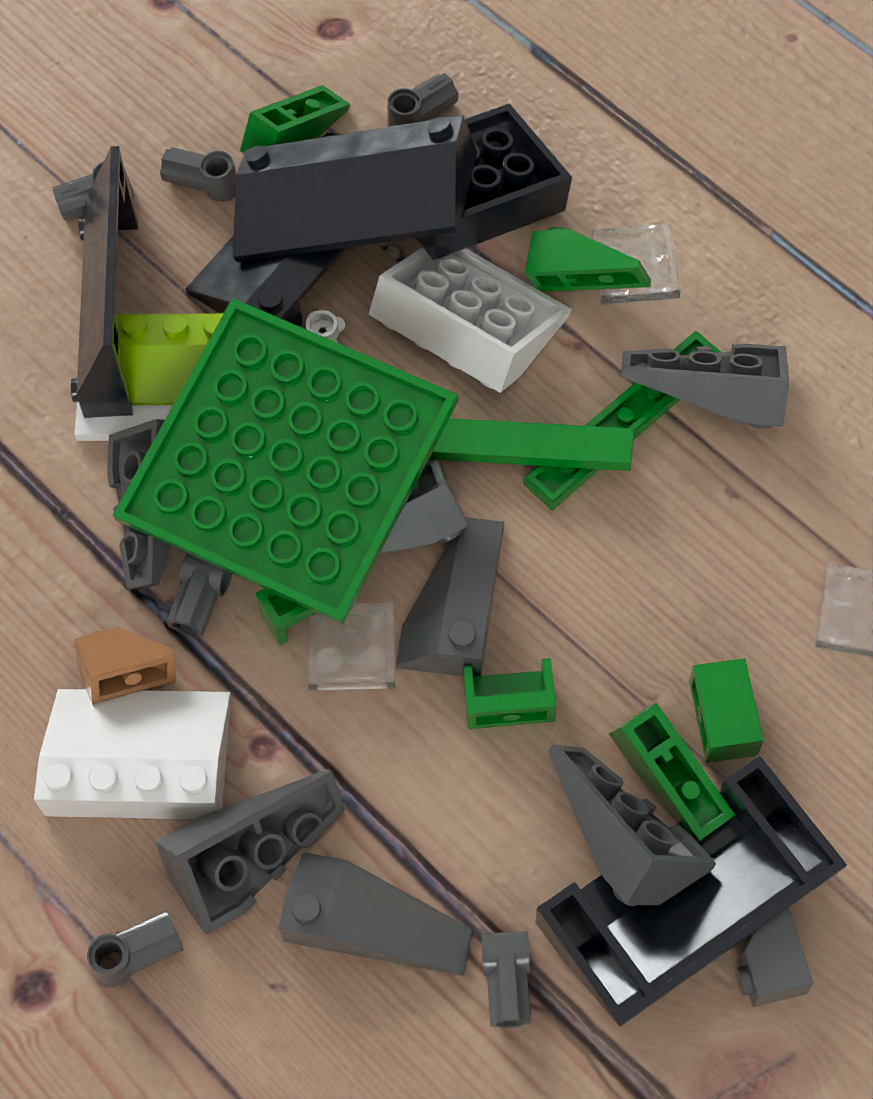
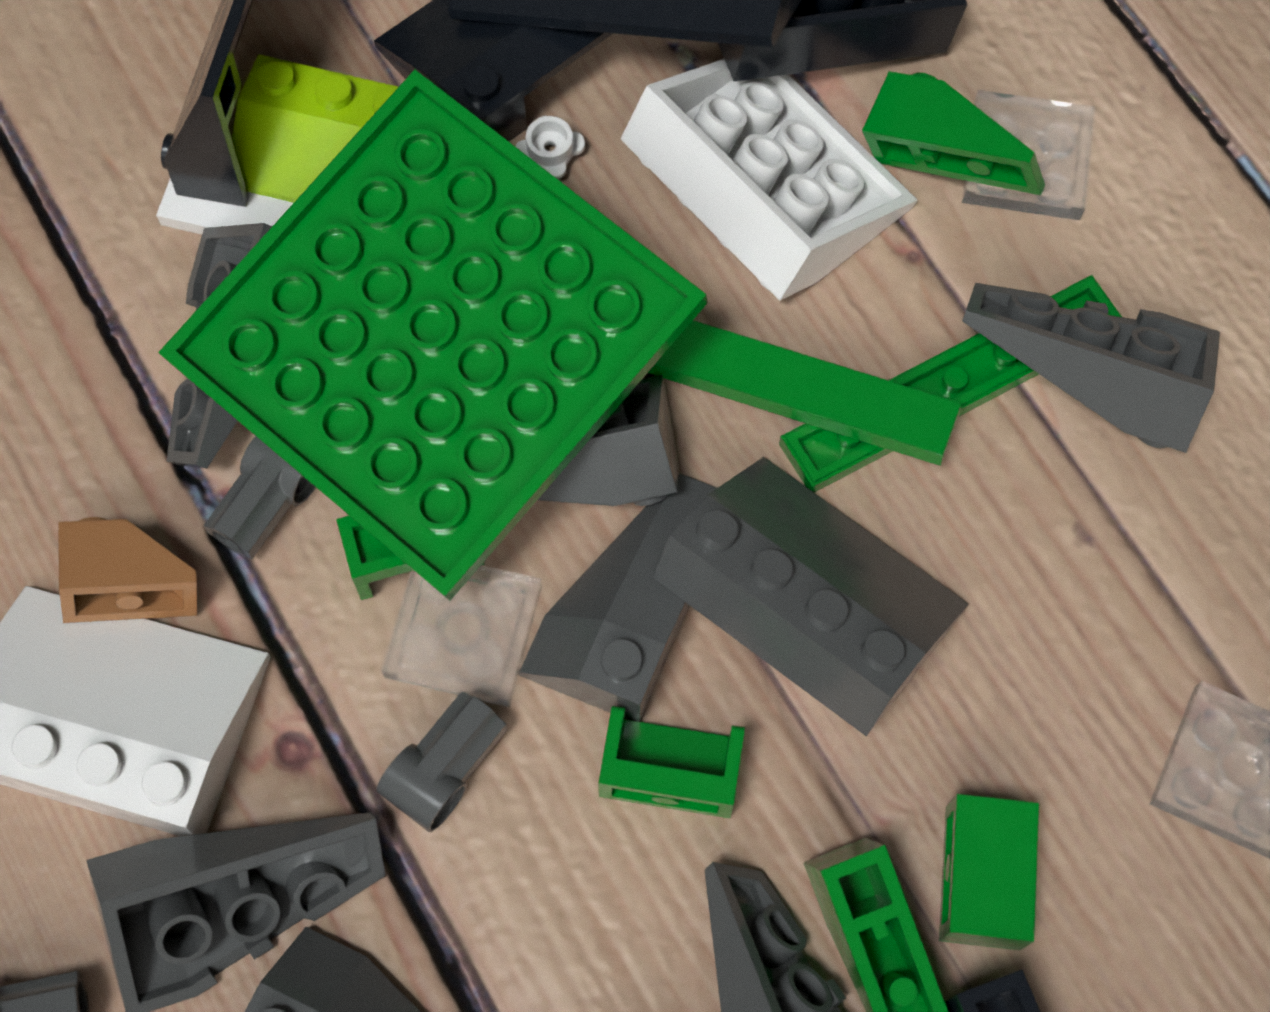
camera: 10 degrees right, 5 degrees up
none -> dark grey piece [376,691,507,833]
none -> dark grey slope [653,457,969,737]

